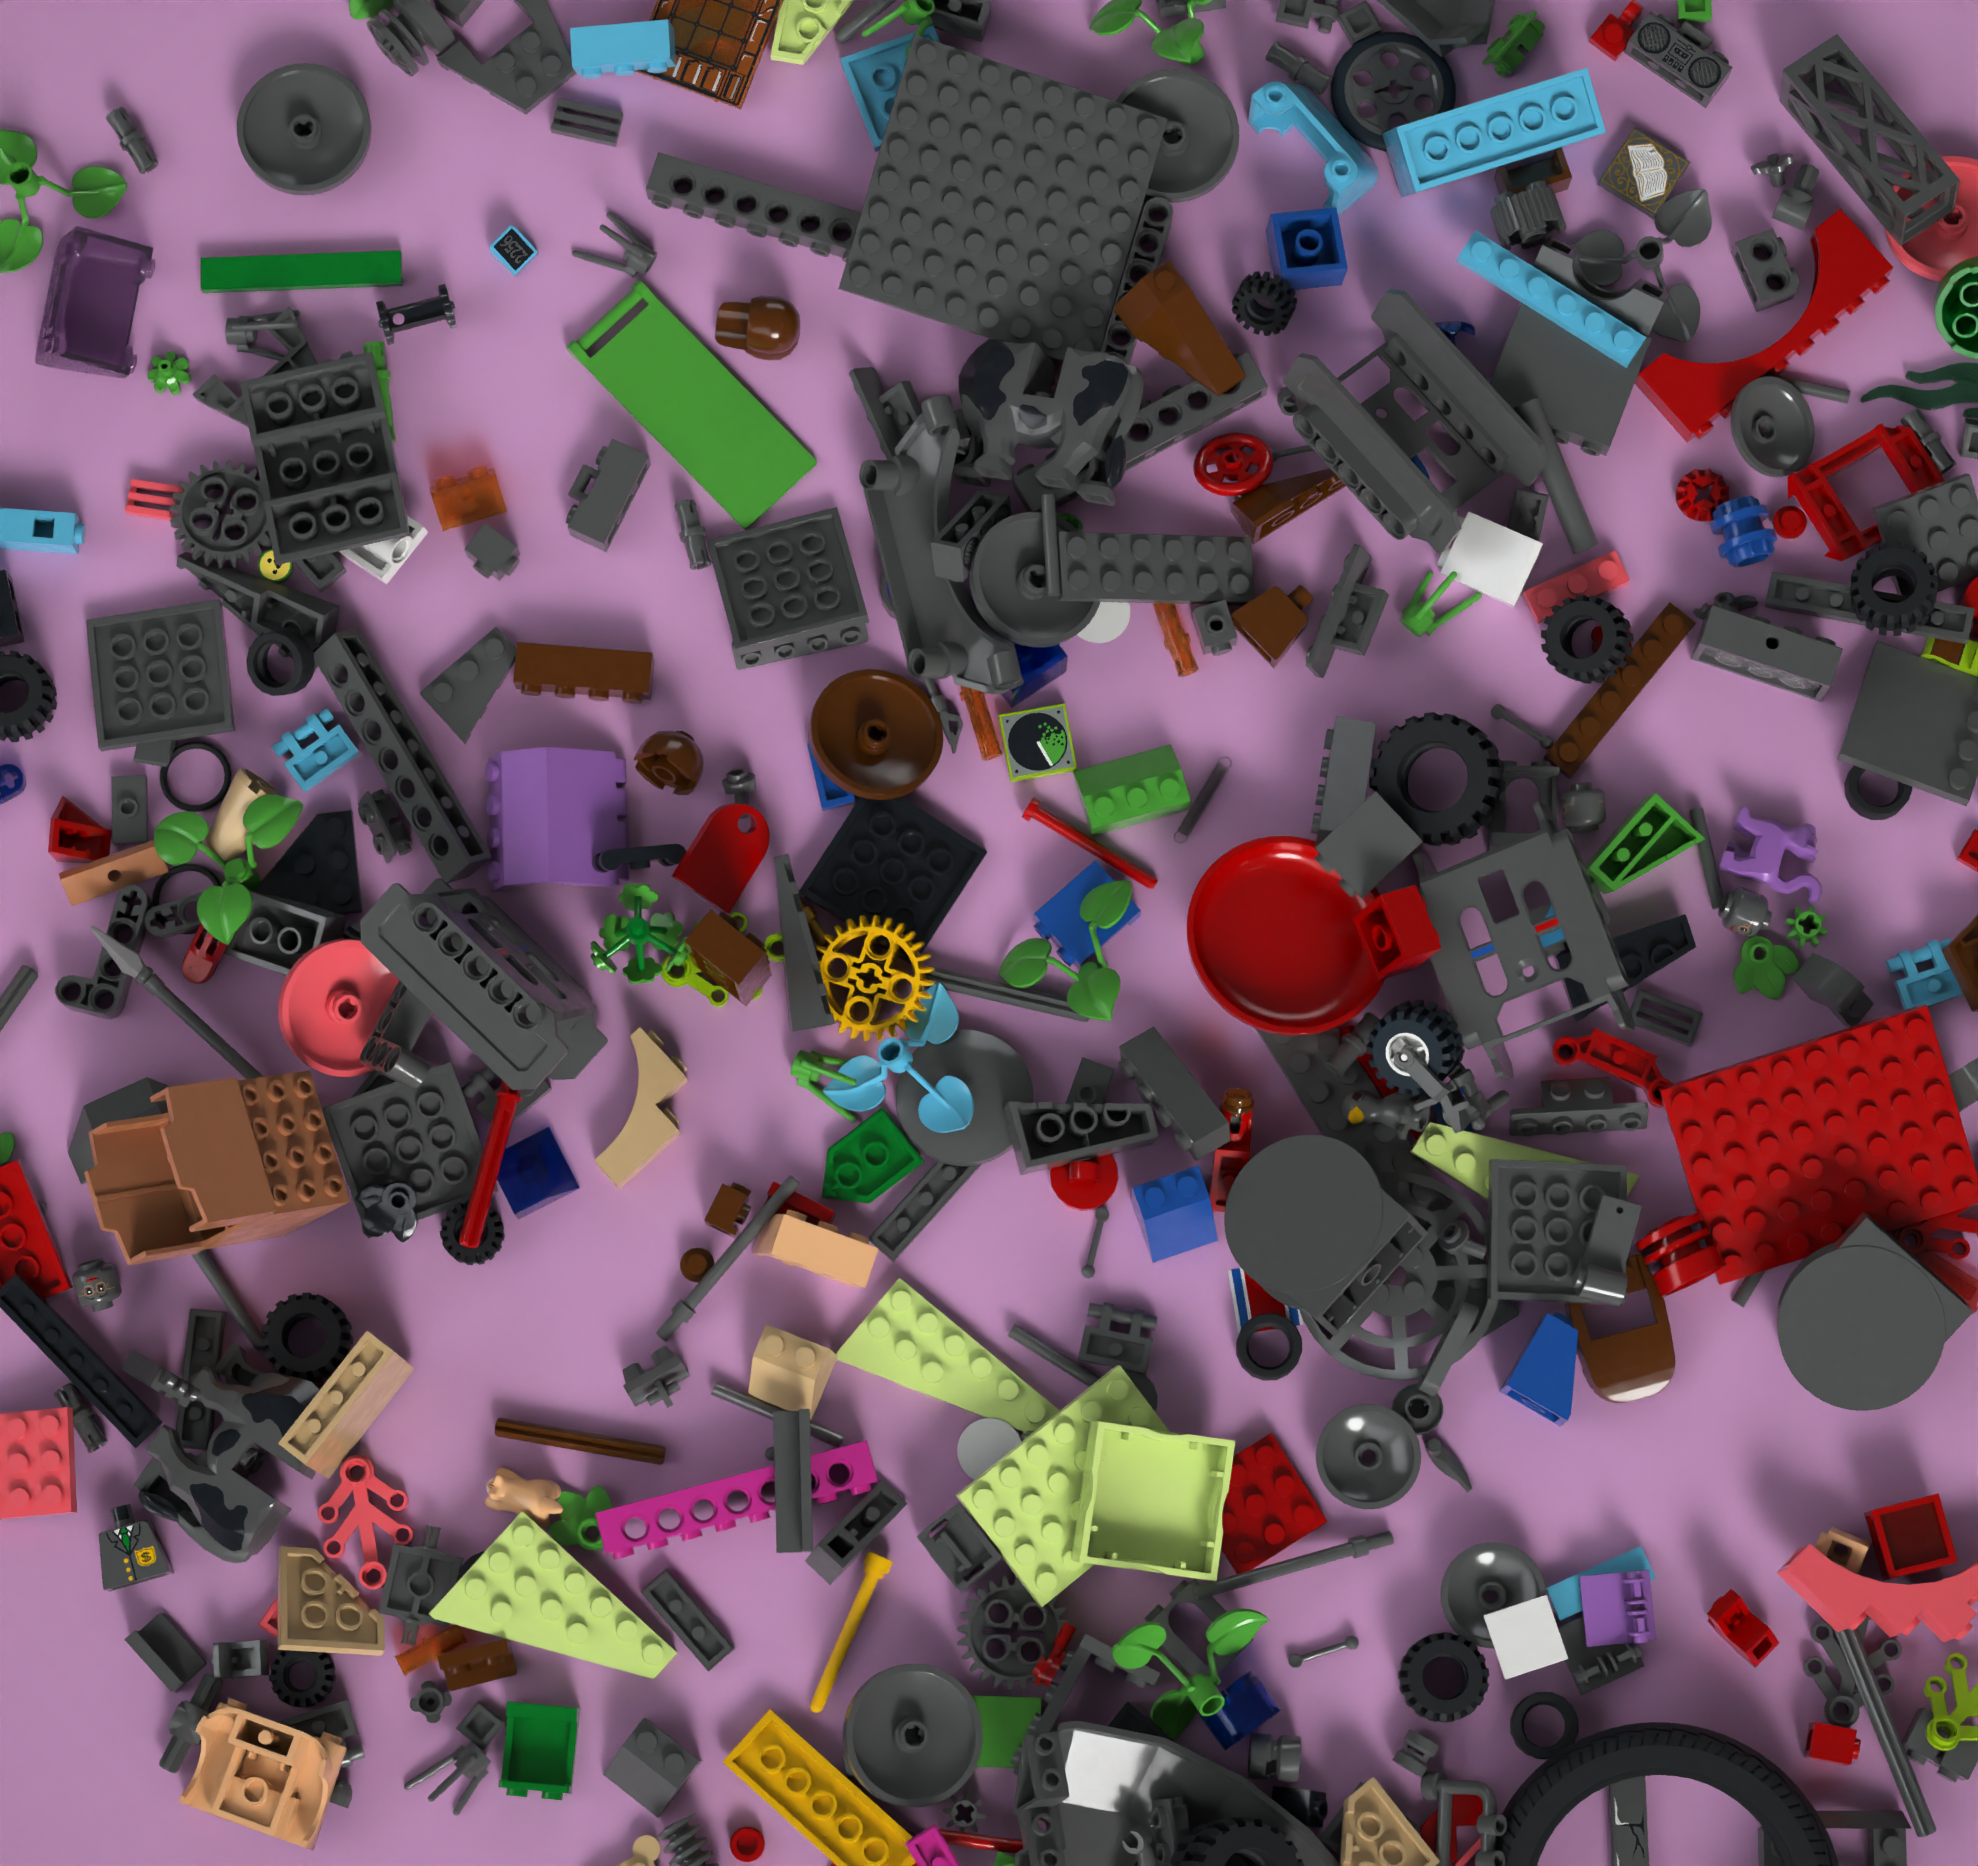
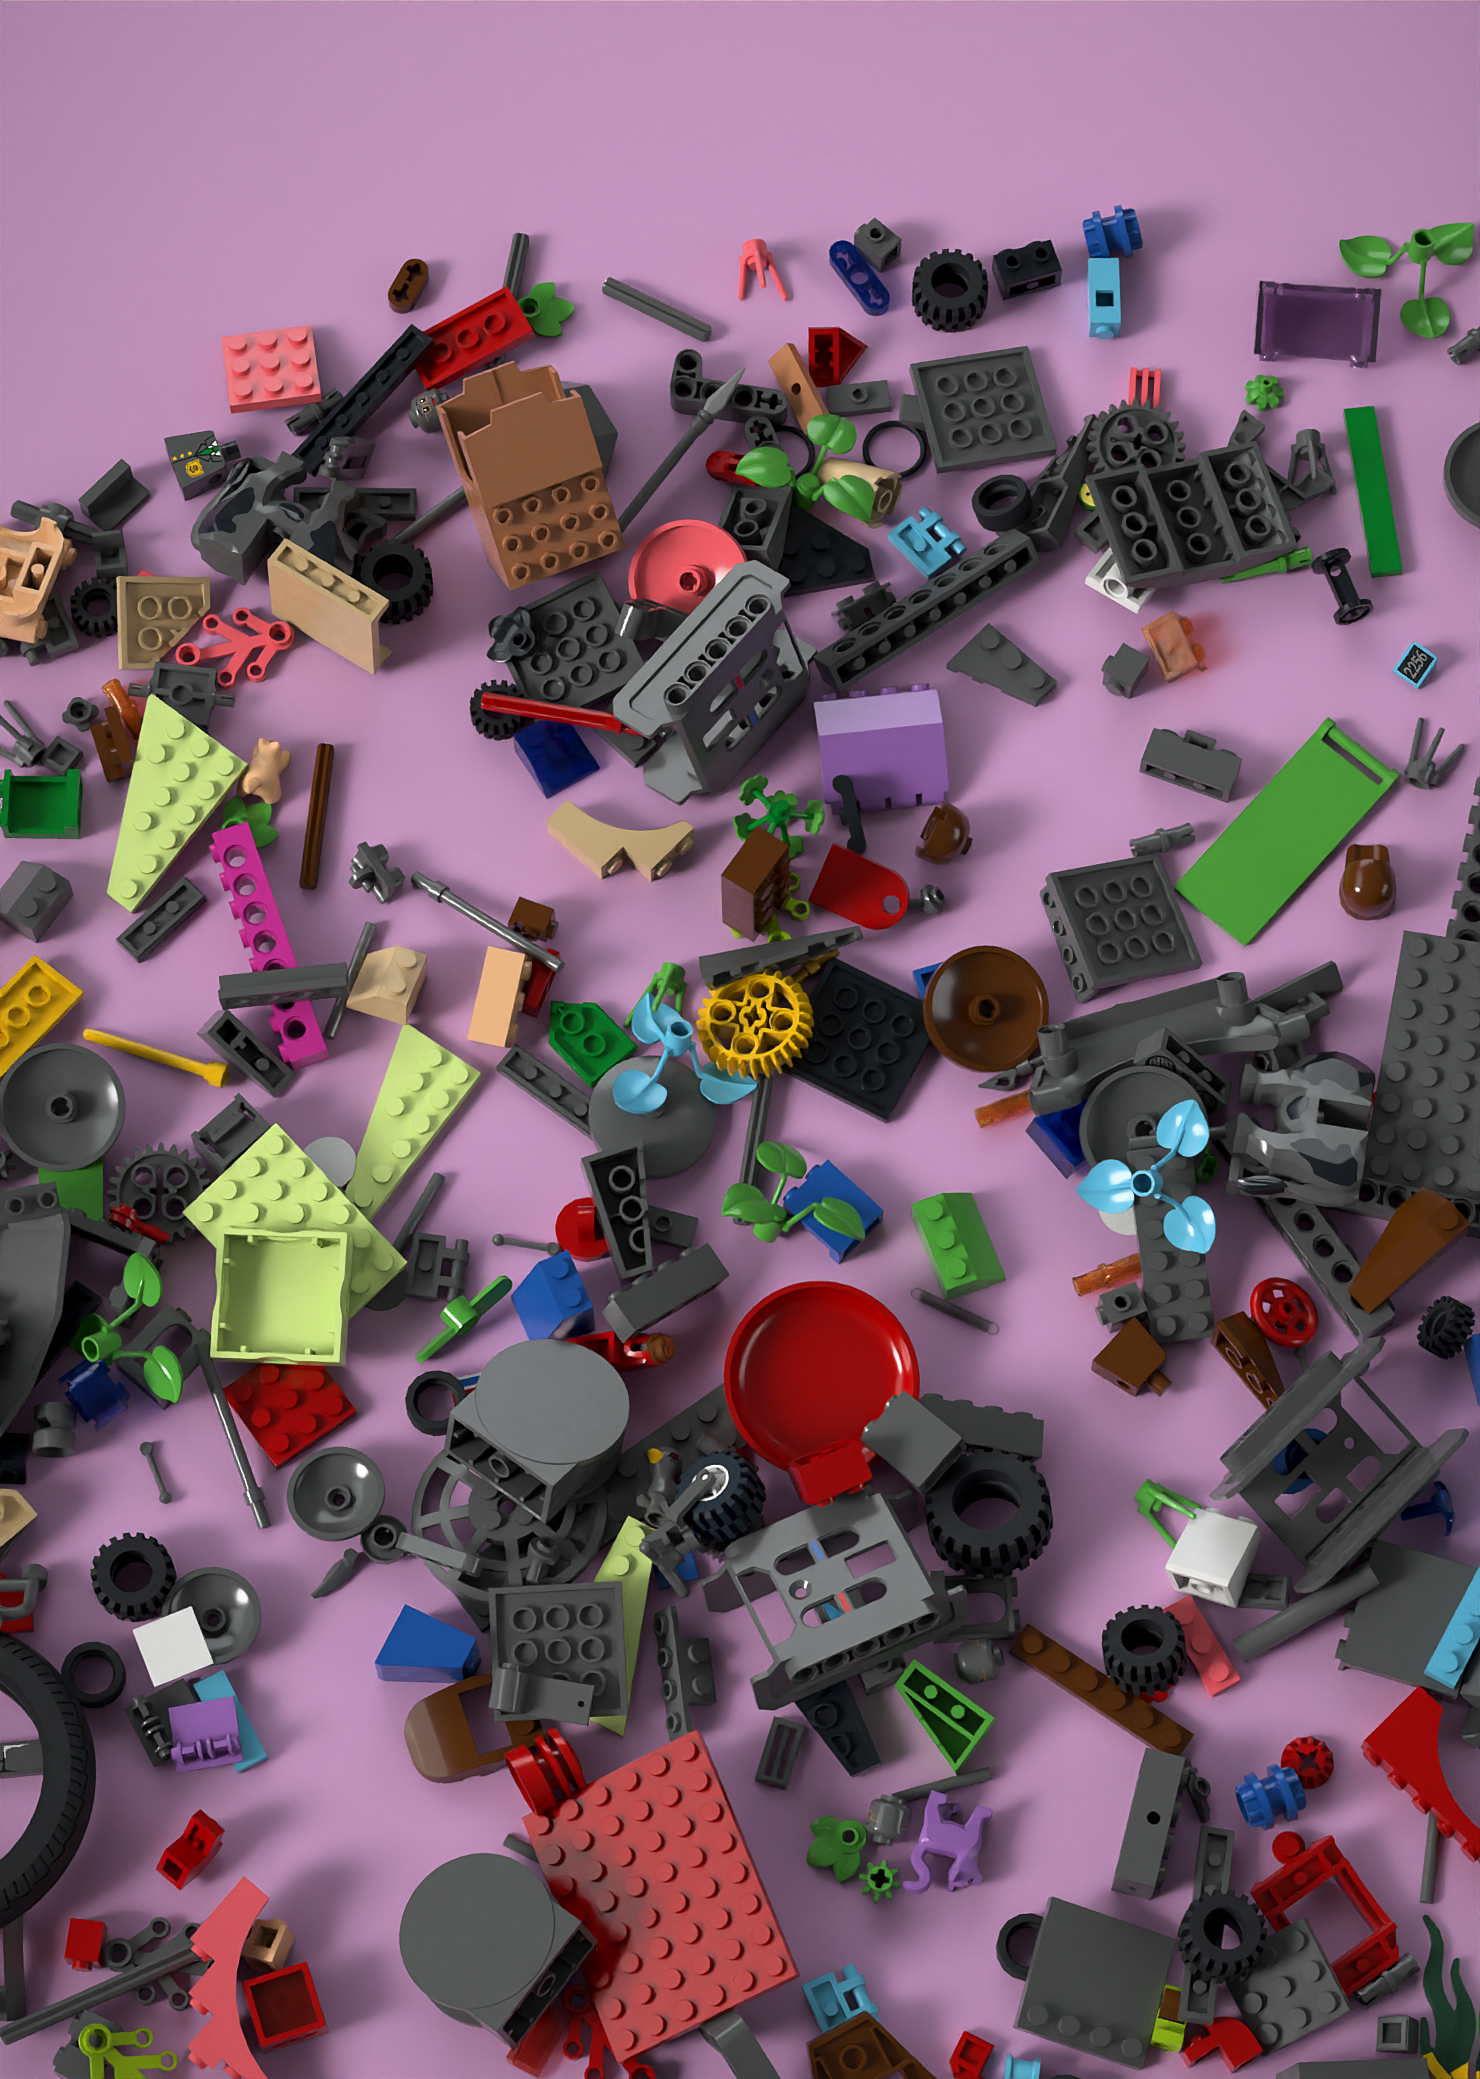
camera: 85 degrees right, 10 degrees down
reddish brown brick [513,642,655,704] -> none
reddish brown plate [680,1248,715,1283] -> none
tile [998,703,1077,783] -> none
red bar [1022,797,1158,889] -> none
dark grey bracket [1306,544,1389,678] -> none
dark grey wheel [1392,1729,1439,1778] -> none
dark grey hinge [1491,704,1554,749] -> none
red plate [1551,1028,1673,1108] -> none
dark grey dish [1731,376,1815,477] -> none
dark grey brick [1792,953,1874,1028] -> none
none -> bright green piece [415,1275,513,1363]
none -> medium azure plant [1075,1100,1217,1254]

